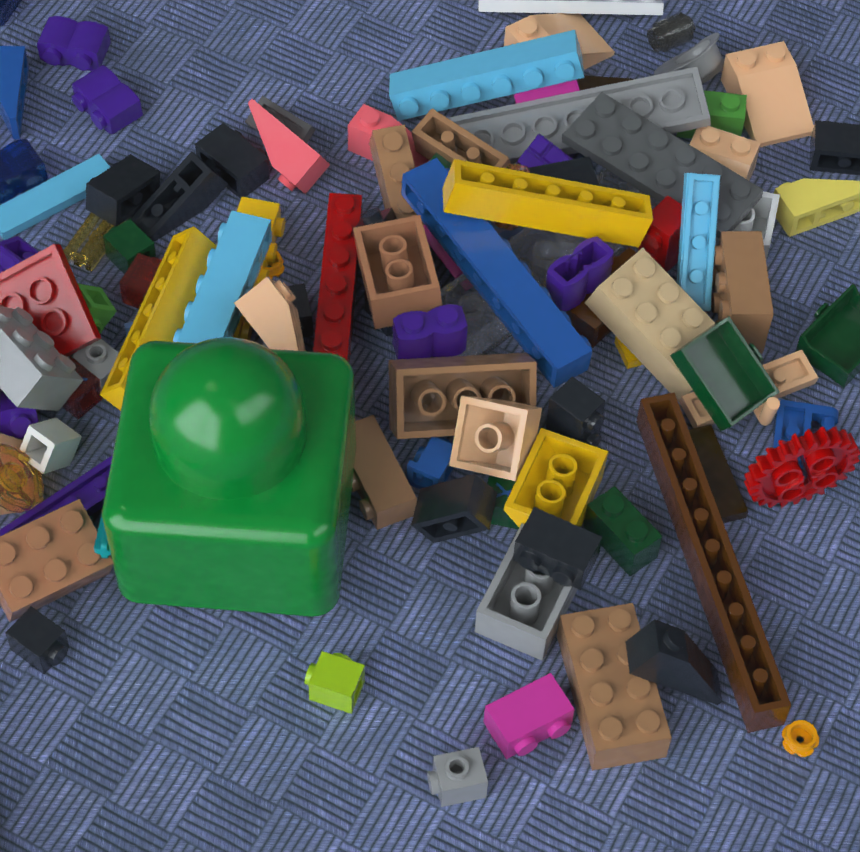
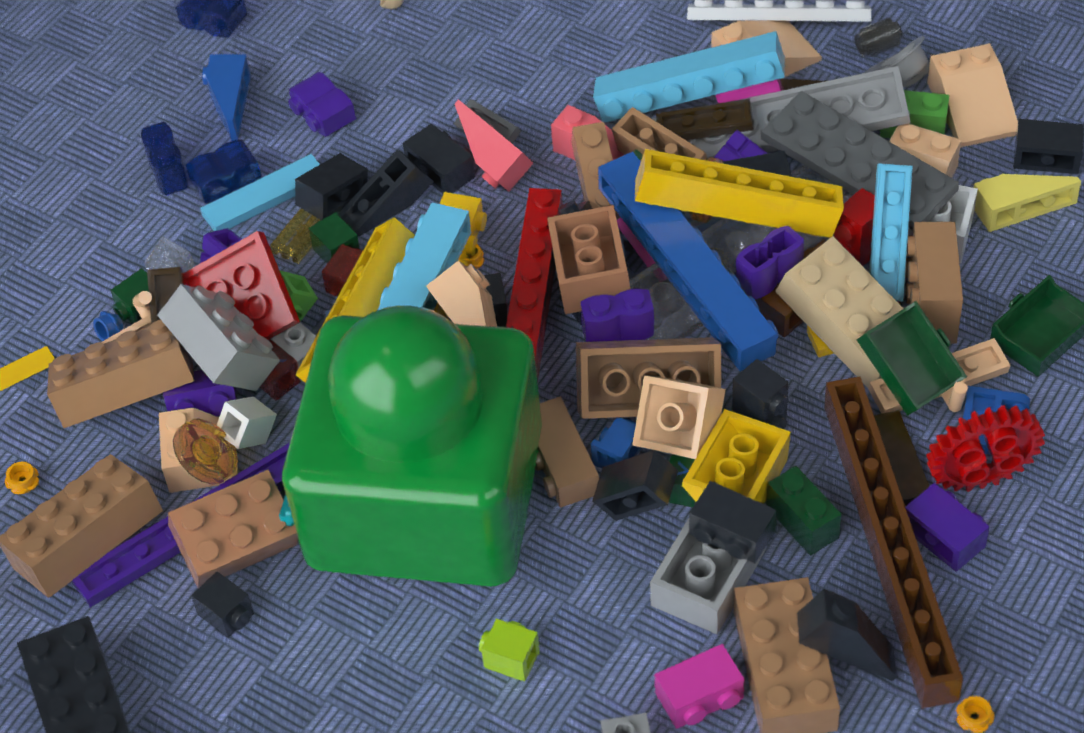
camera: 10 degrees right, 5 degrees down
dark purple brick [37,16,111,71] -> none
none -> dark brown tile [656,98,754,141]
none -> dark purple brick [905,483,990,572]

